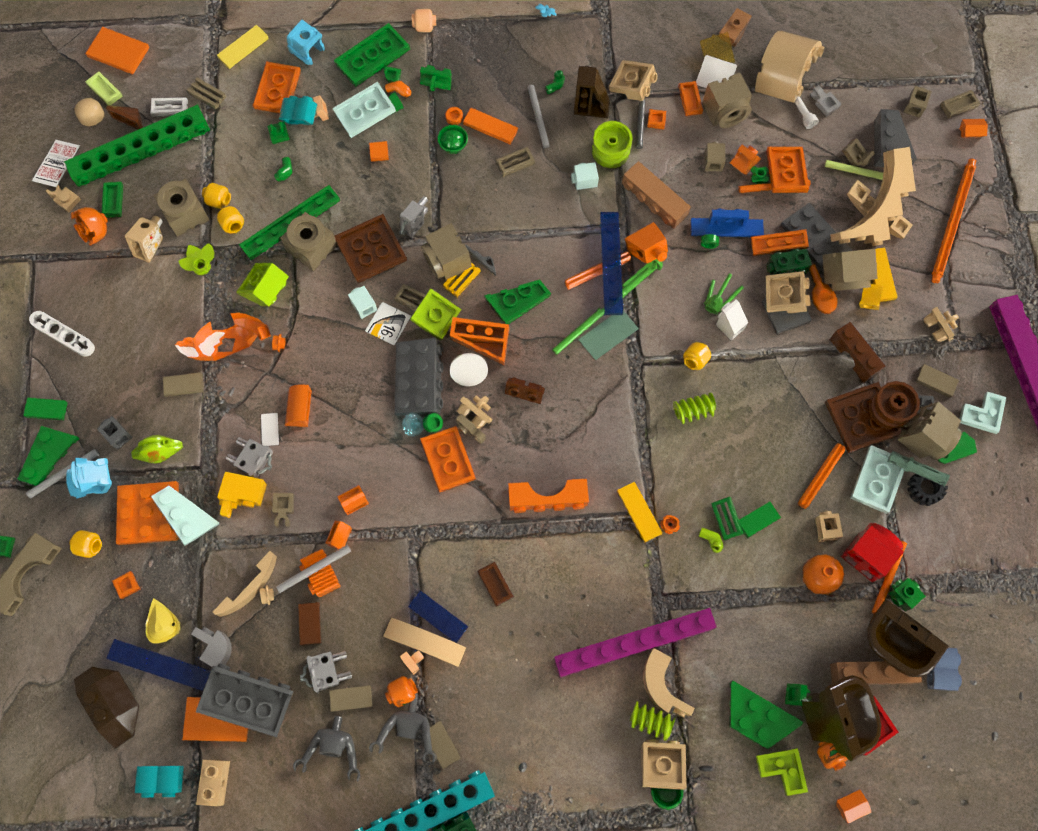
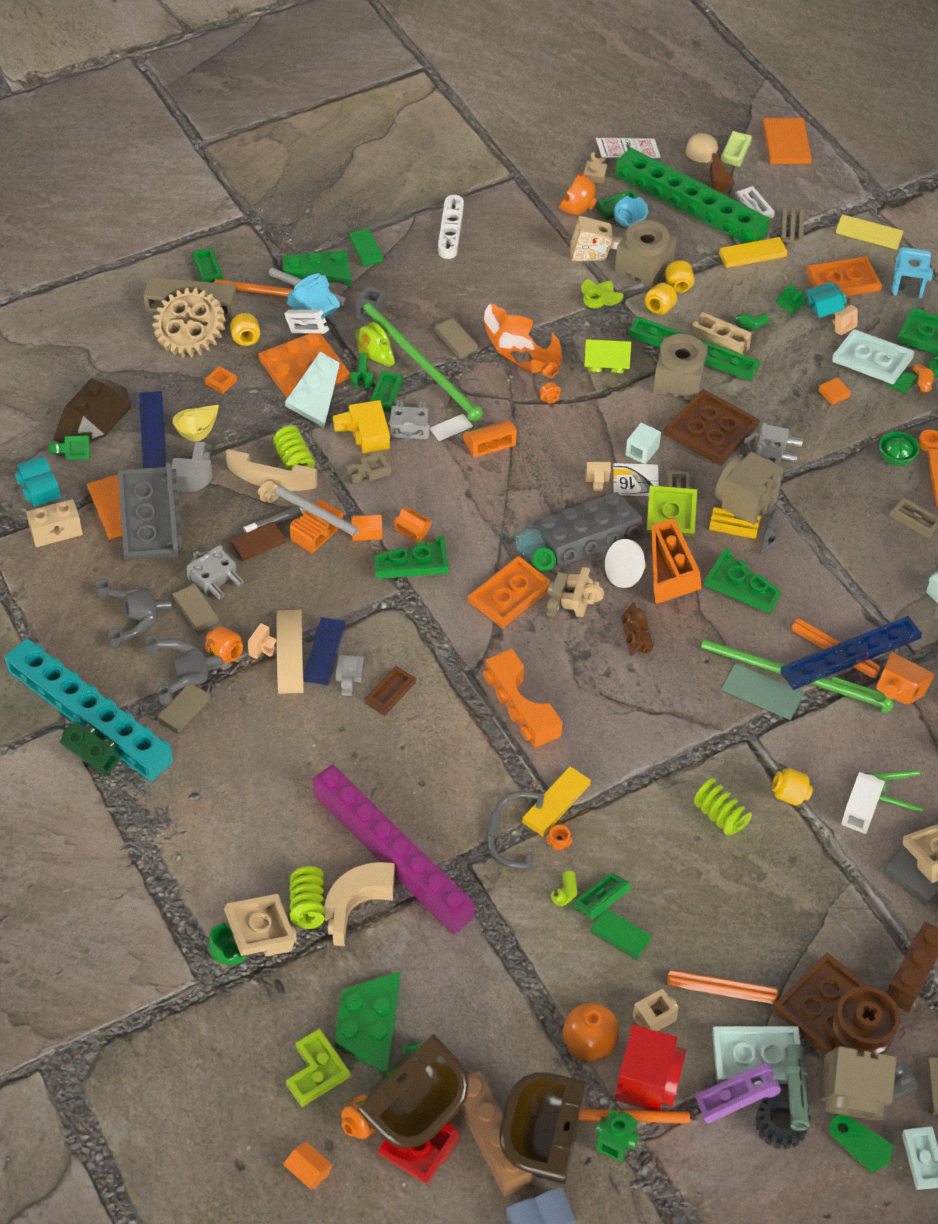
camera: 65 degrees right, 20 degrees down
none -> green plate [48,435,91,460]
none -> tan gear [153,288,226,358]
none -> orange bar [214,279,294,297]
none -> dark grey bar [243,506,306,534]
none -> lime piece [273,425,315,471]
none -> white tile [284,310,329,333]
none -> light grey plate [336,655,364,696]
none -> green bar [350,353,373,390]
none -> bright green bar [363,303,483,422]
none -> green tile [369,371,403,413]
none -> green wing [374,535,449,579]
none -> dark grey piece [486,791,544,870]
none -> tan tile [585,462,611,491]
none -> medium azure hair [613,196,648,228]
none -> tan piece [691,312,752,355]
none -> medium lavender plate [695,1063,780,1124]
none -> yellow tile [719,237,787,268]

